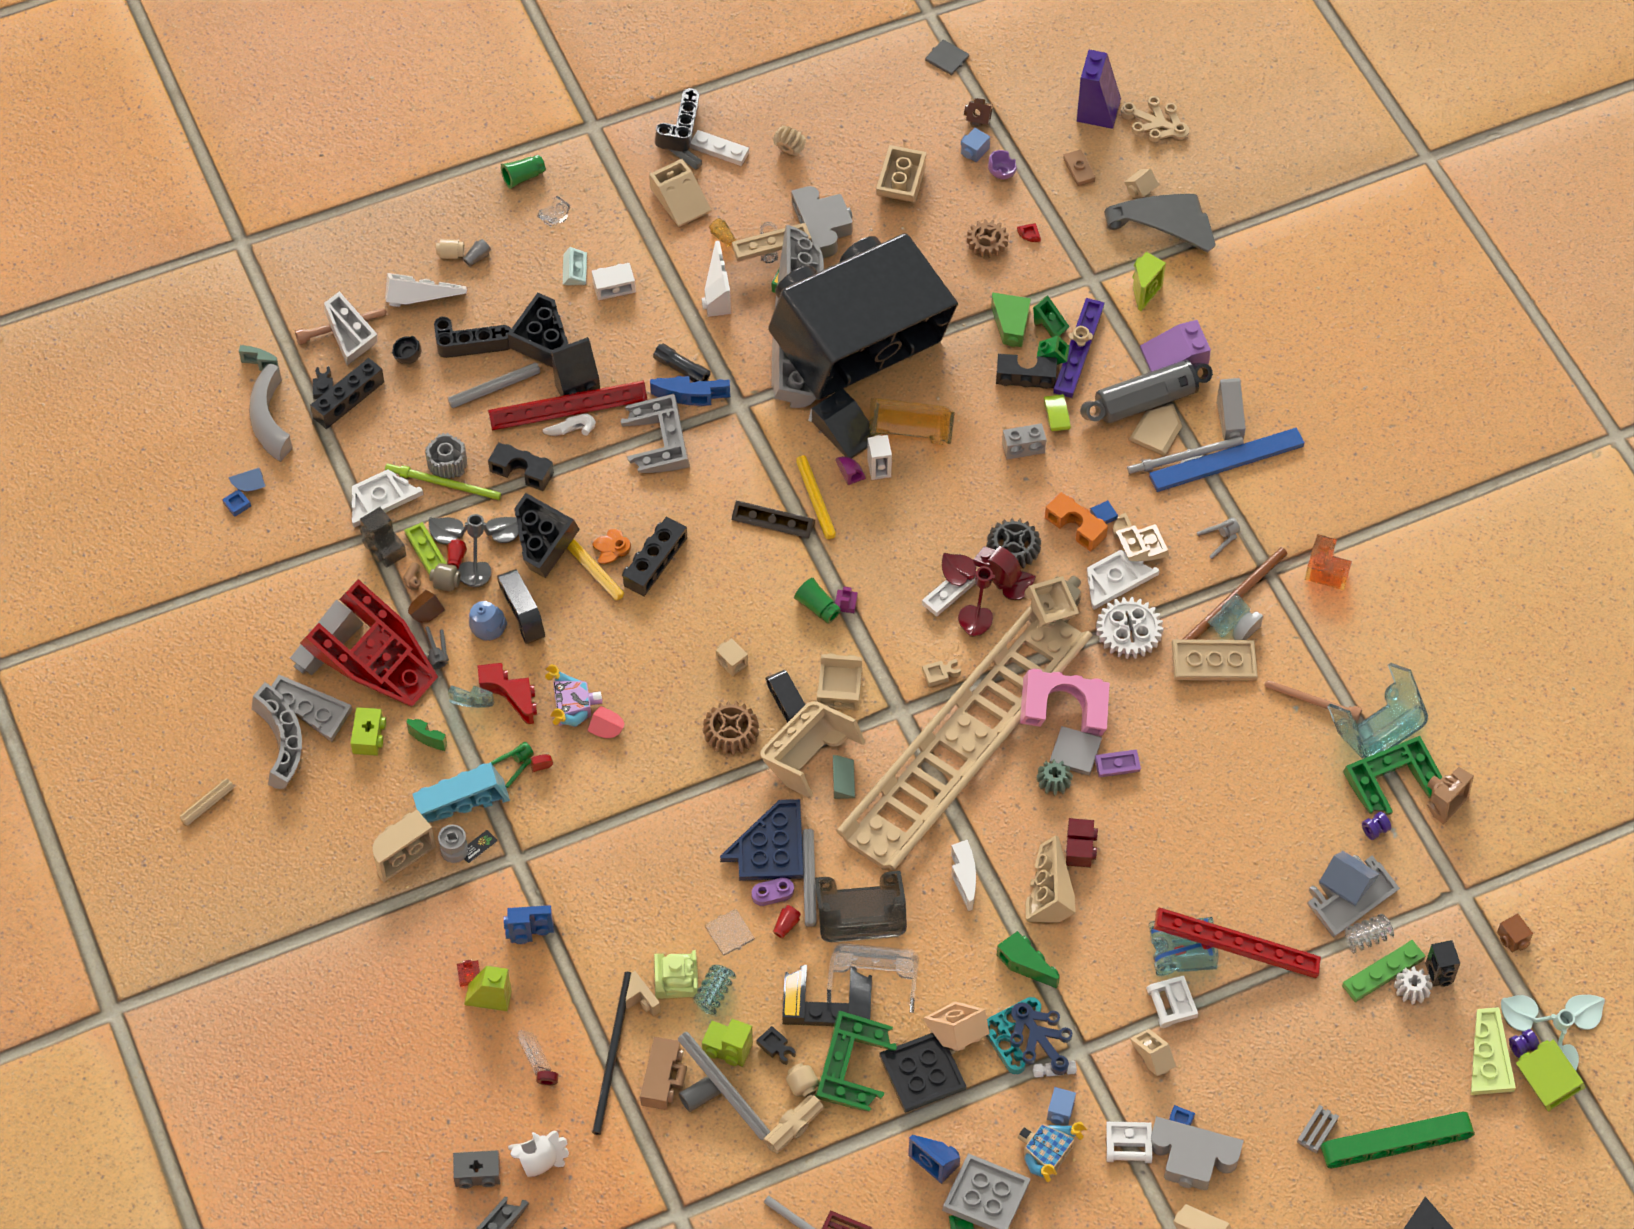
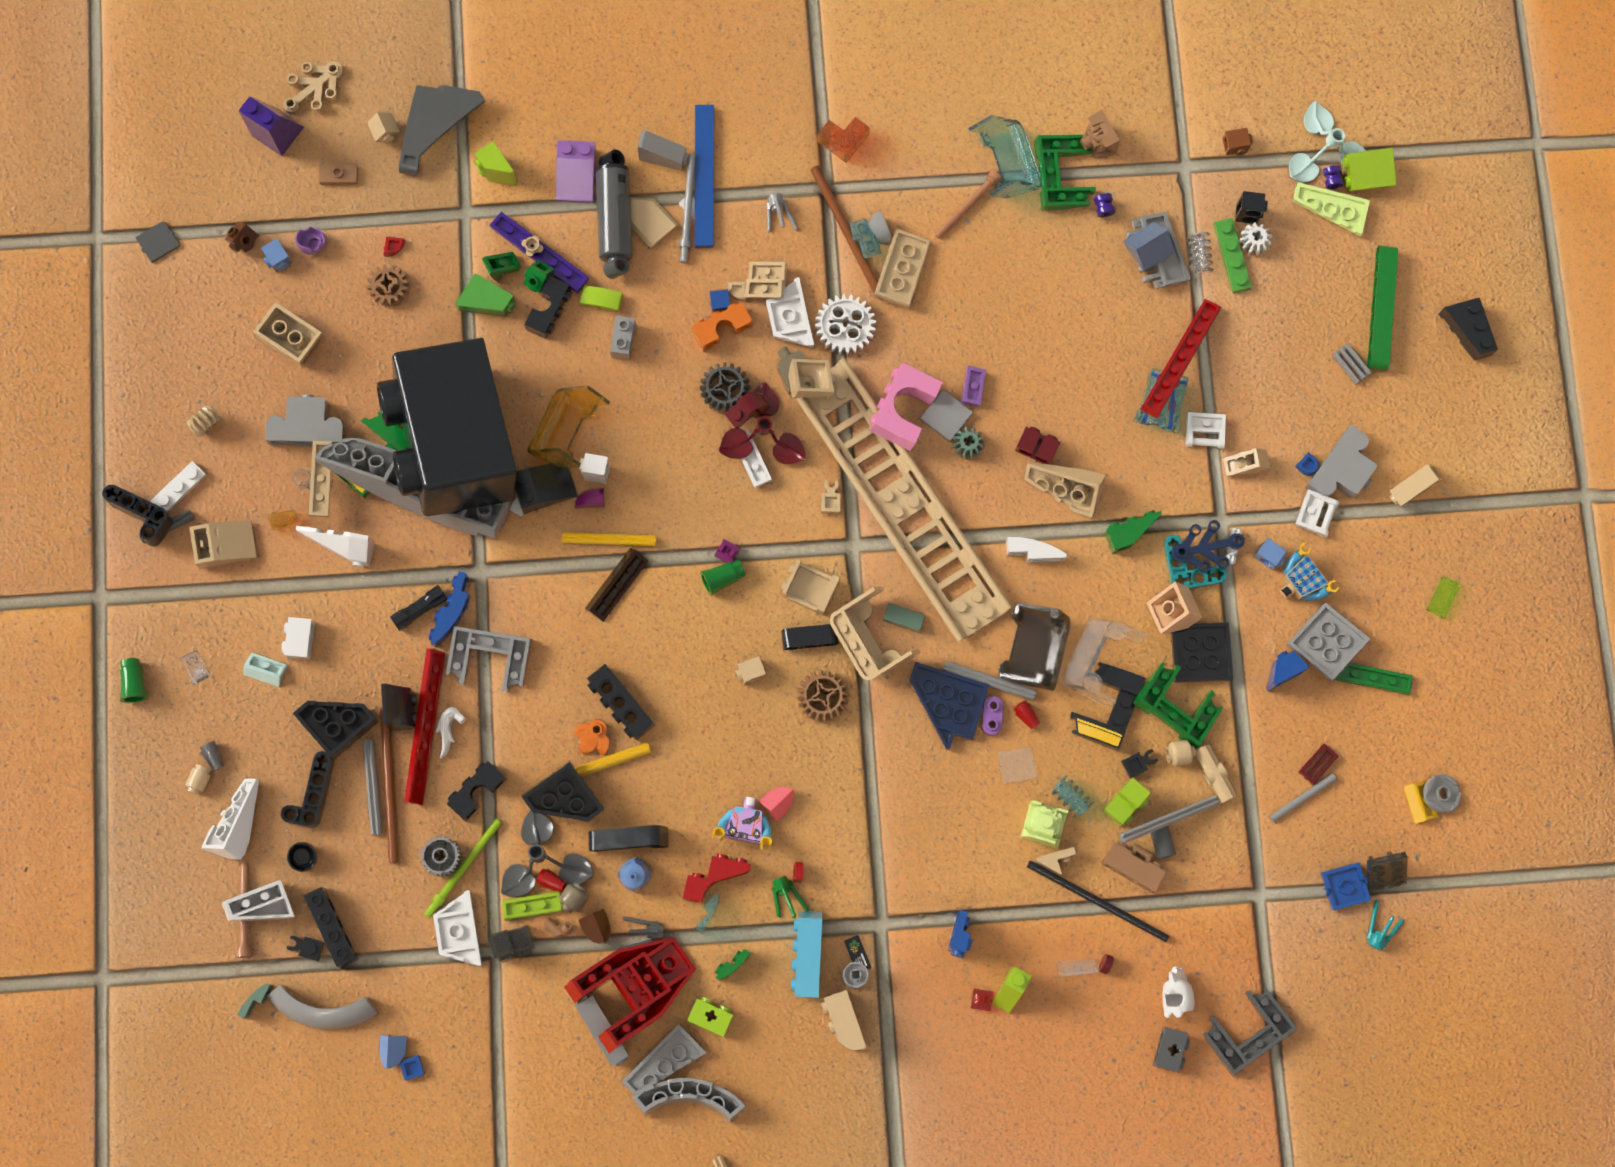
camera: 75 degrees left, 20 degrees up
none -> dark orange piece [380,707,399,863]

